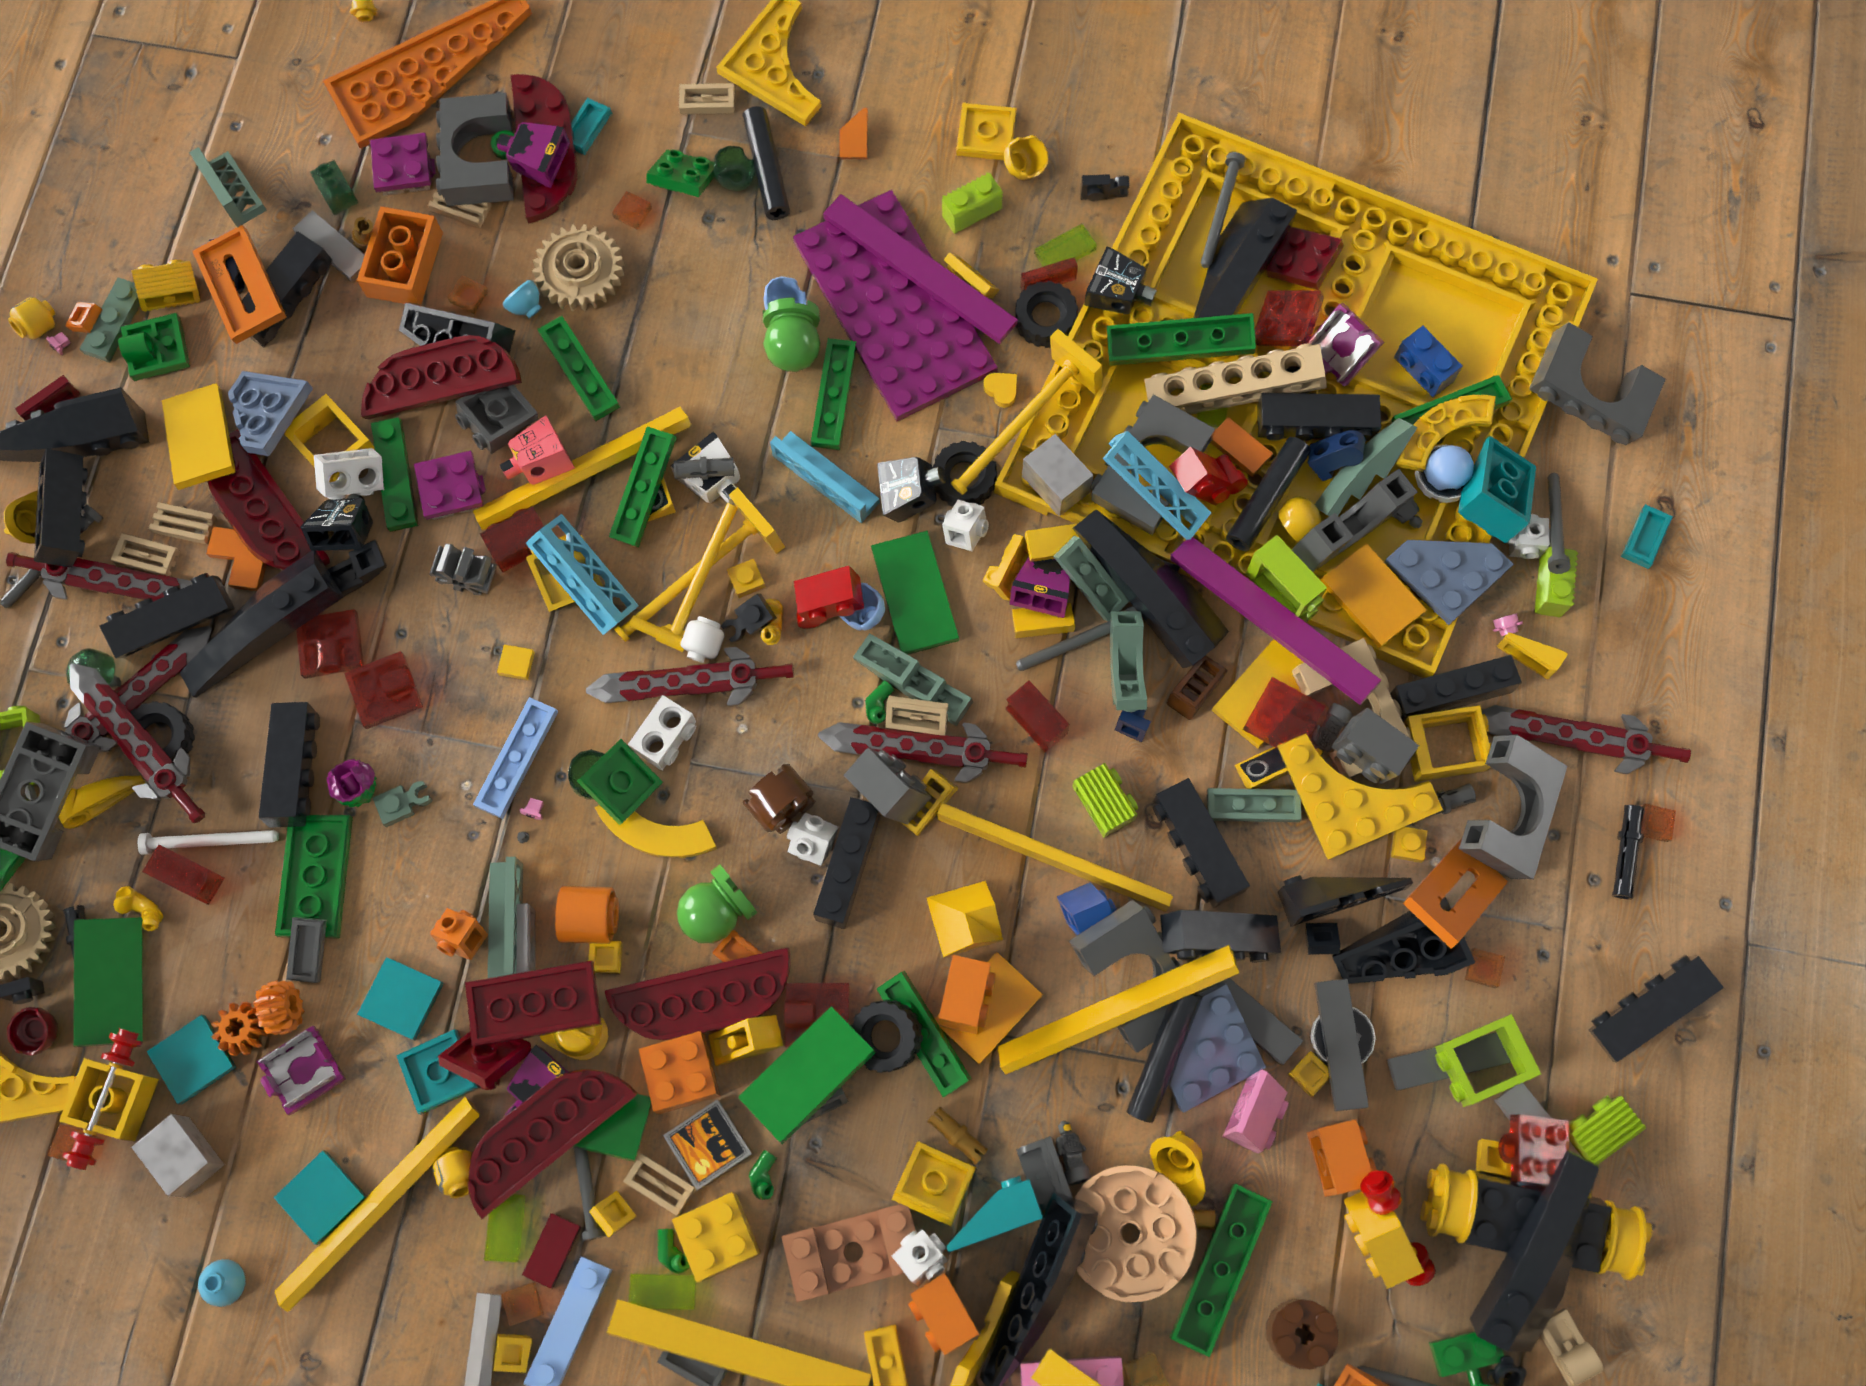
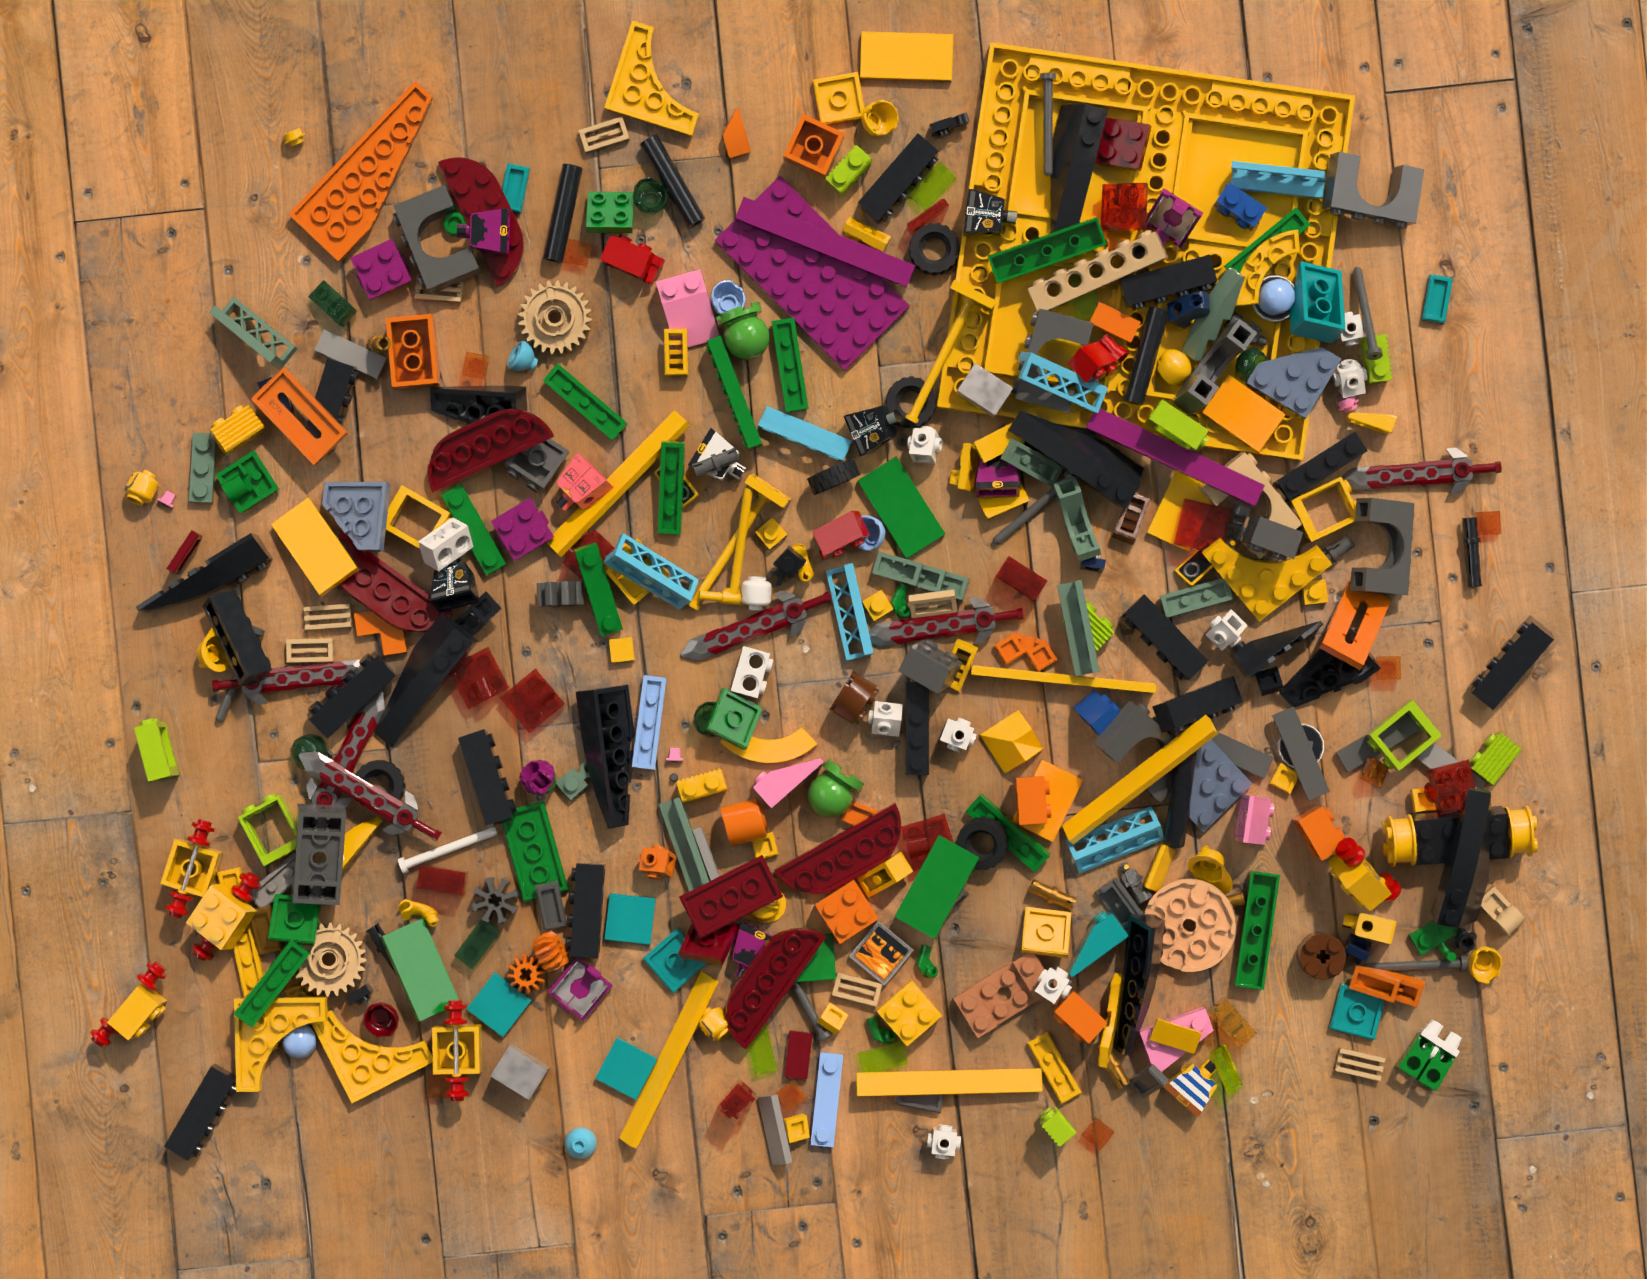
camera: 20 degrees left, 15 degrees up
orange tile [66,302,103,333] -> none
yellow tile [983,373,1017,408] -> none
none -> clear green plate [454,919,501,969]
none -> dark grey gear [472,876,520,923]
none -> black piece [543,164,583,263]
none -> black brick [566,863,606,958]
none -> green plate [574,542,623,637]
none -> black wedge [576,685,634,829]
none -> red hinge [600,234,665,285]
none -> bright pink slope [656,269,719,350]
none -> yellow slope [664,328,689,376]
none -> yellow brick [677,768,728,803]
none -> green piece [706,336,762,451]
none -> clear red hinge [720,1079,756,1119]
none -> bright pink slope [753,758,824,808]
none -> orange brick [783,114,845,179]
none -> black tyre [807,458,861,496]
none -> medium azure fence [826,563,874,661]
none -> black brick [857,133,939,224]
none -> yellow tile [860,31,953,82]
none -> yellow plate [862,590,893,621]
none -> white brick [939,717,976,753]
none -> orange tile [994,633,1058,672]
none -> sand green fence [1057,580,1100,676]
none -> medium azure fence [1066,806,1164,874]
none -> yellow slope [1143,844,1176,892]
none -> white brick [1206,609,1248,651]
none -> medium azure fence [1231,161,1326,199]
none -> clear green hair [1234,348,1267,383]
none -> white brick [1332,359,1368,398]
none -> yellow torso [1342,912,1397,944]
none -> dark blue tile [1345,933,1372,965]
none -> clear orange plate [1360,757,1389,788]

